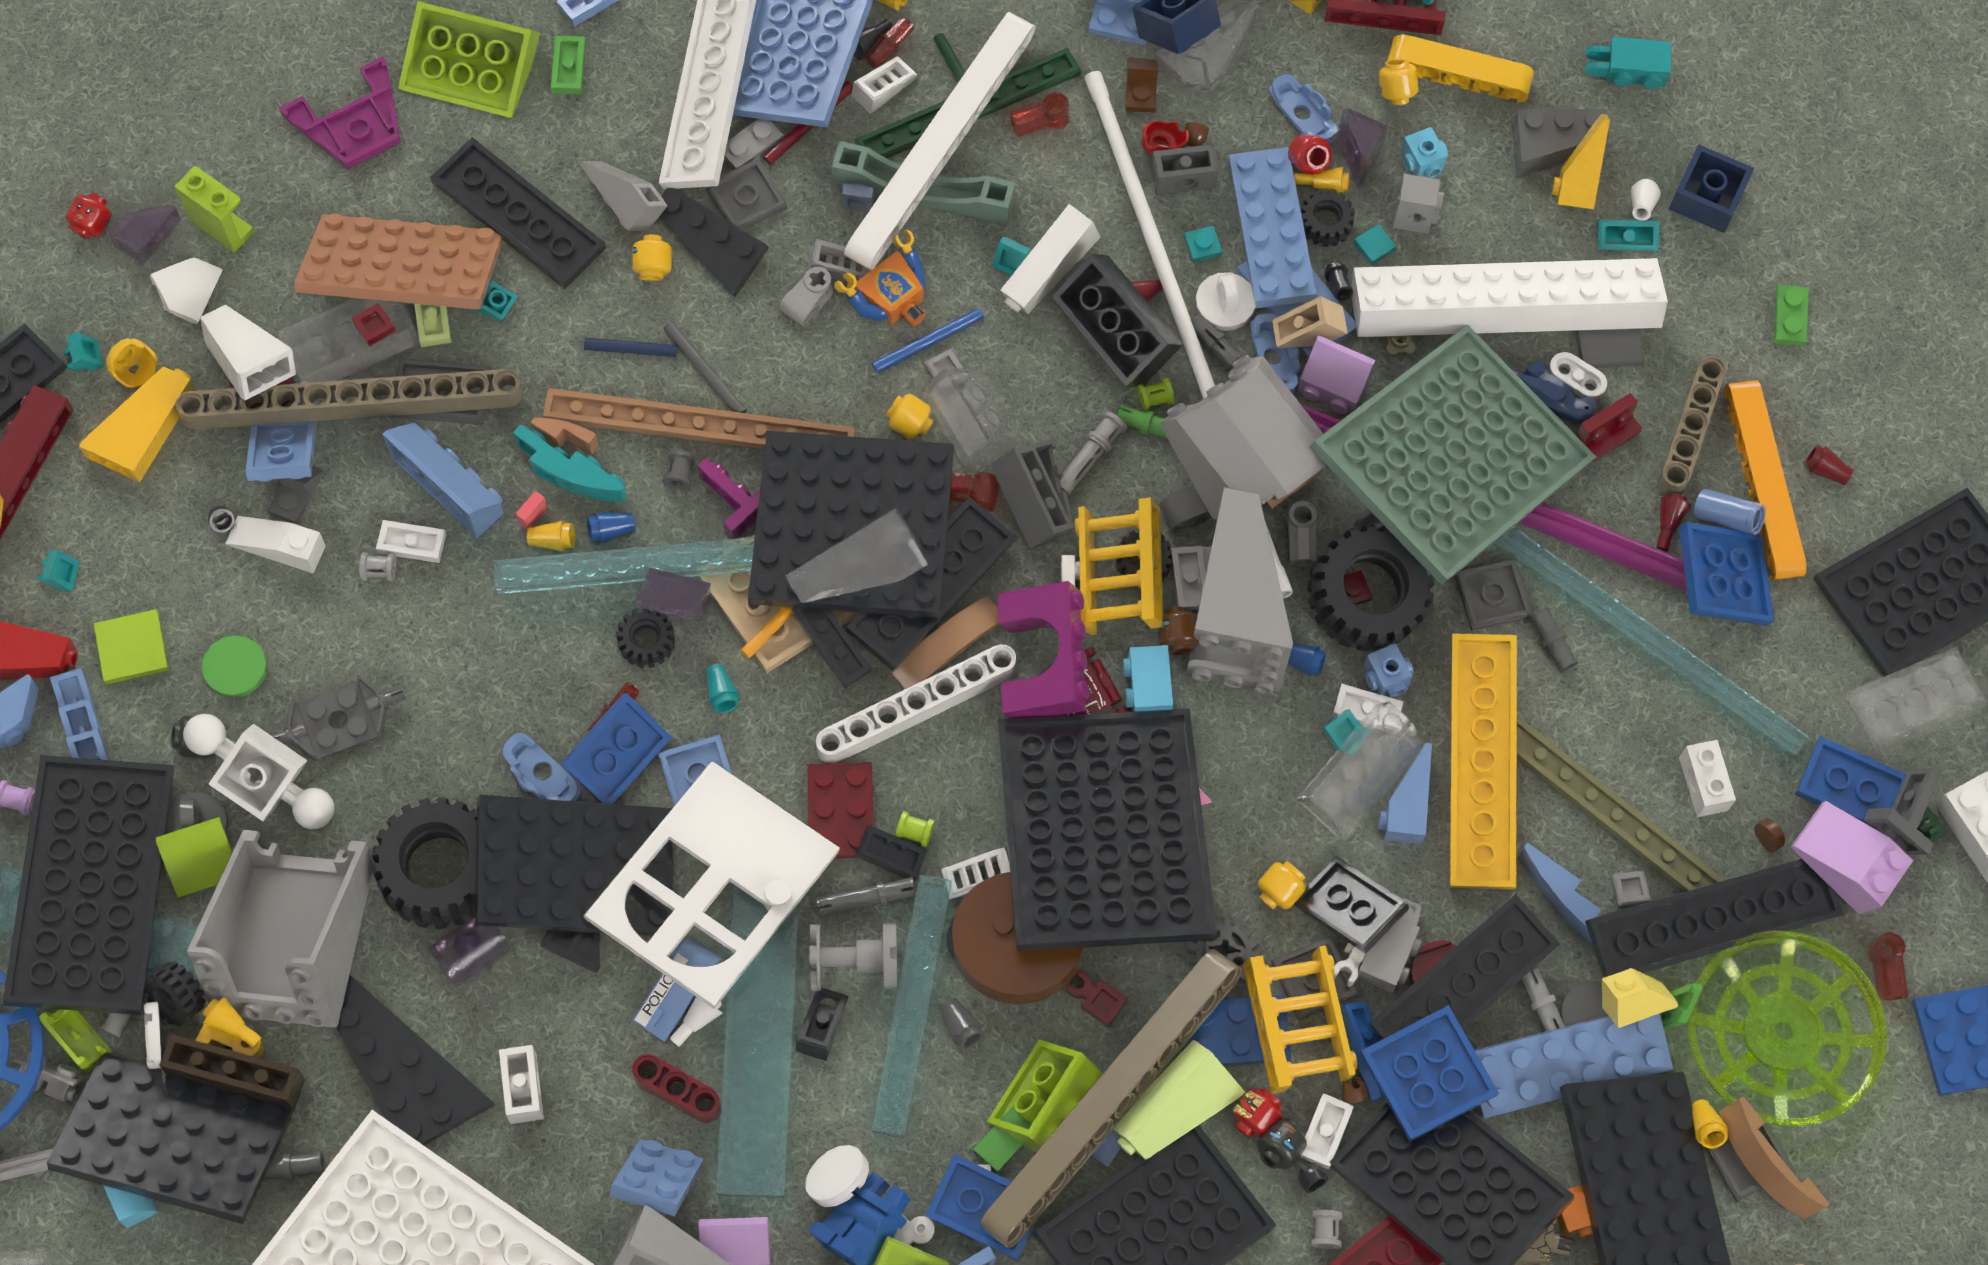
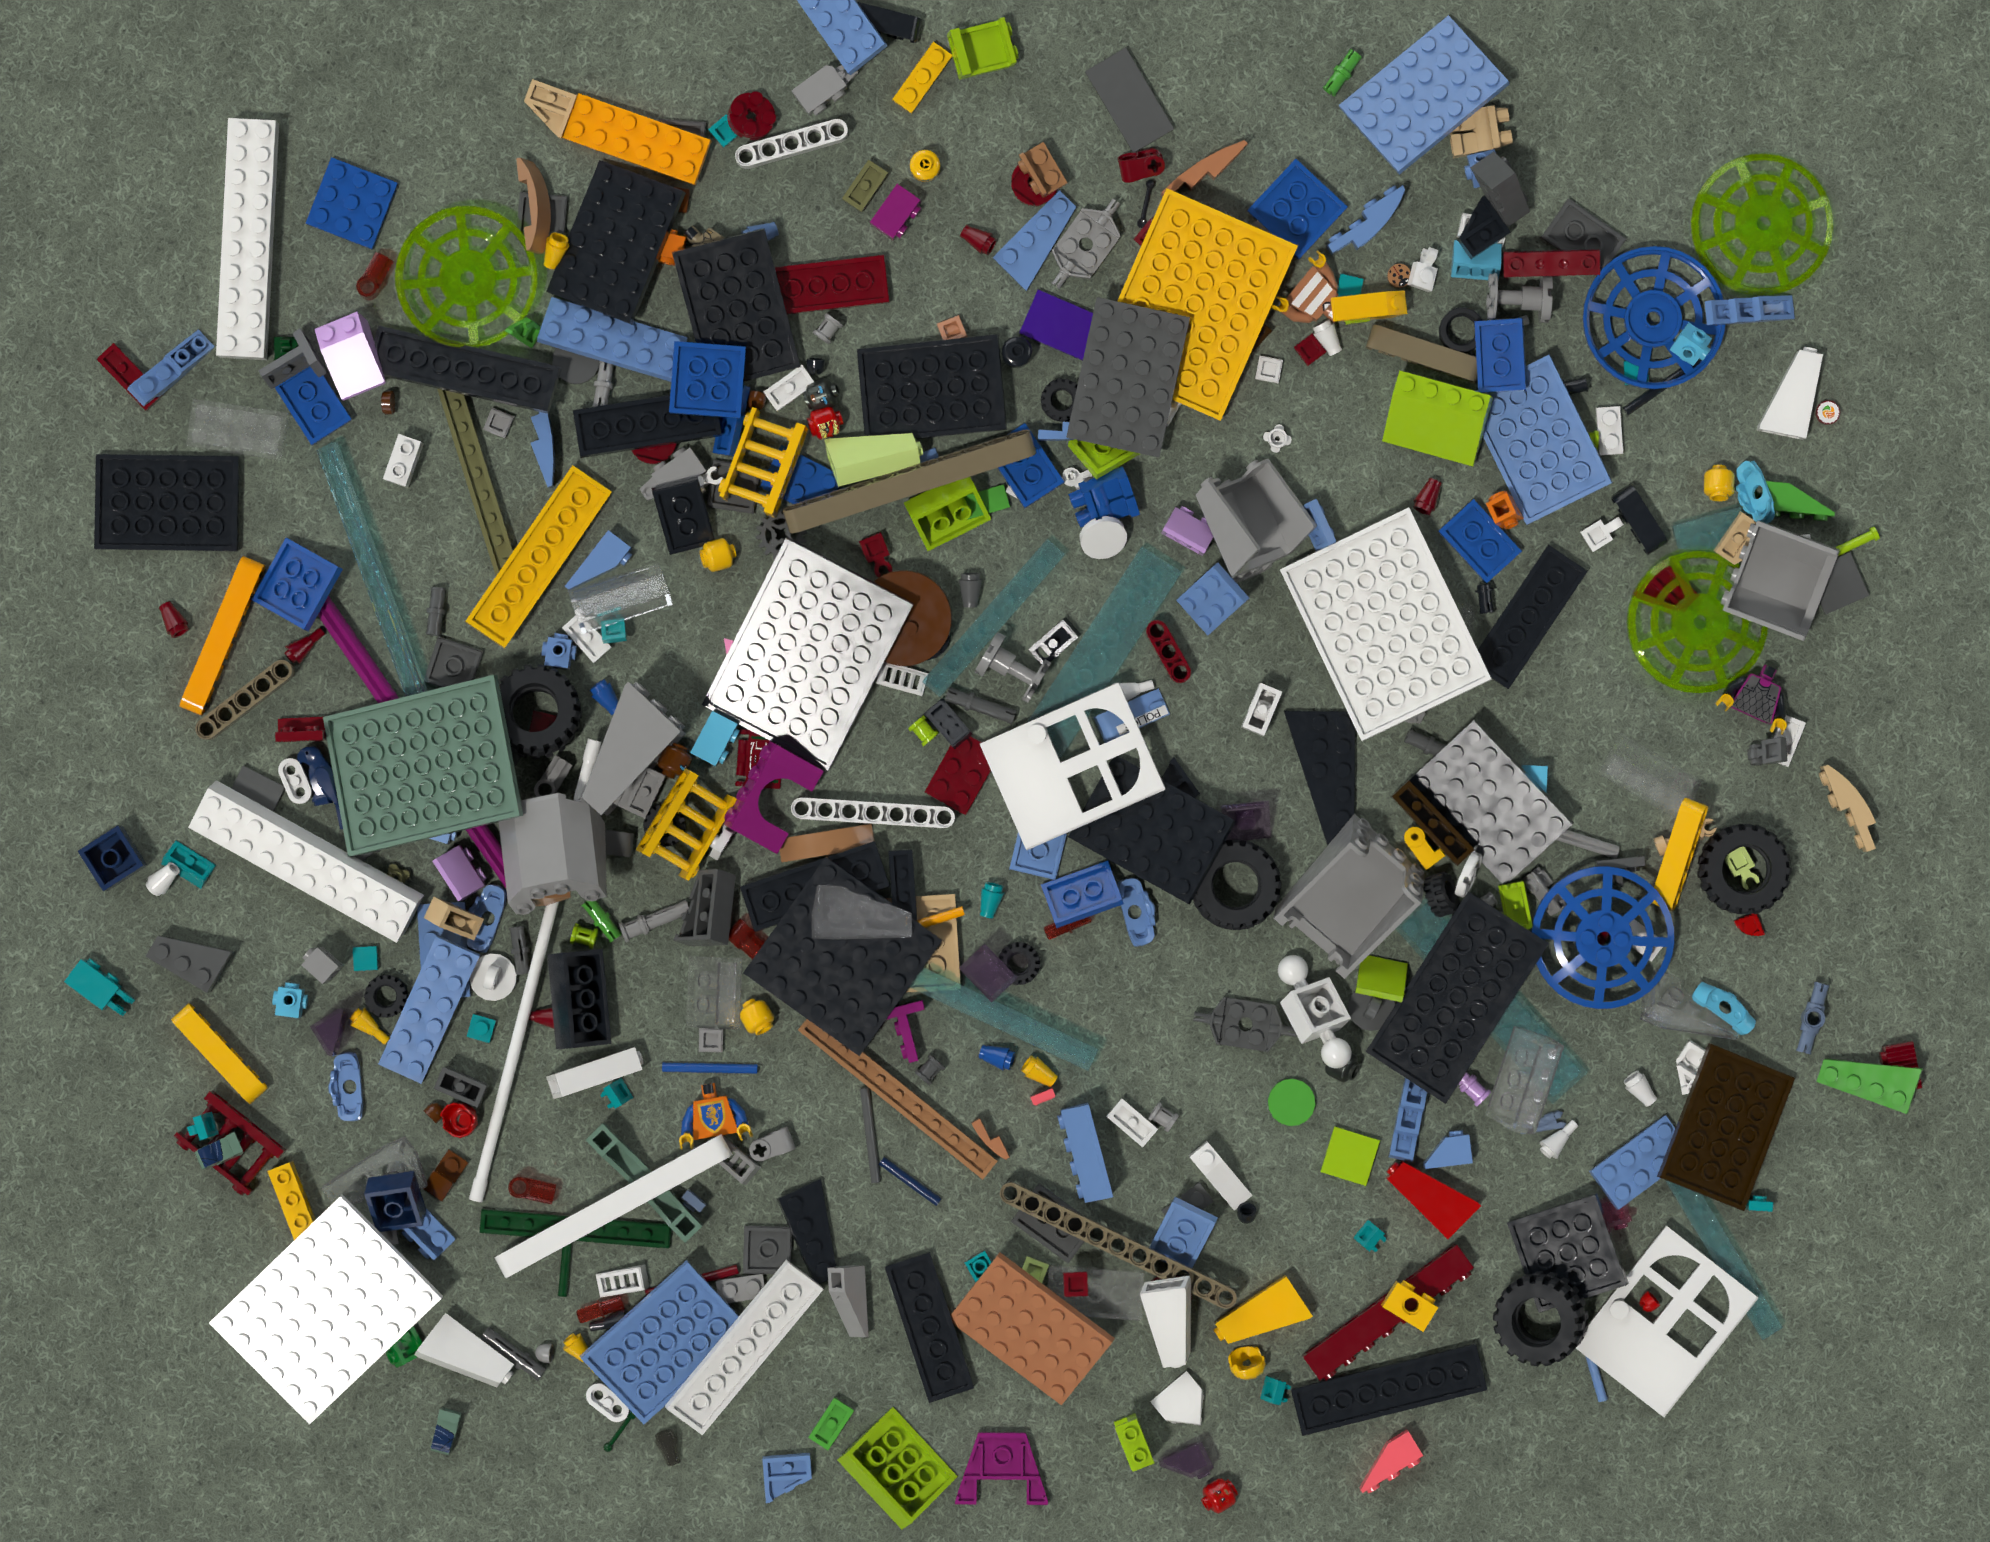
camera: 145 degrees left, 20 degrees up
yellow cone [202,997,262,1048] -> none
teal slope [513,424,627,502] -> none
yellow head [632,234,672,281] -> none
red head [1288,133,1332,175] -> none
black pin [1324,261,1353,301] -> none
yellow head [1379,59,1419,105] -> none
yellow slope [1552,114,1610,209] -> none
light yellow slope [1602,968,1678,1028] -> none
medium blue pin [1694,489,1766,535] -> none
bright green plate [1774,285,1809,346] -> none

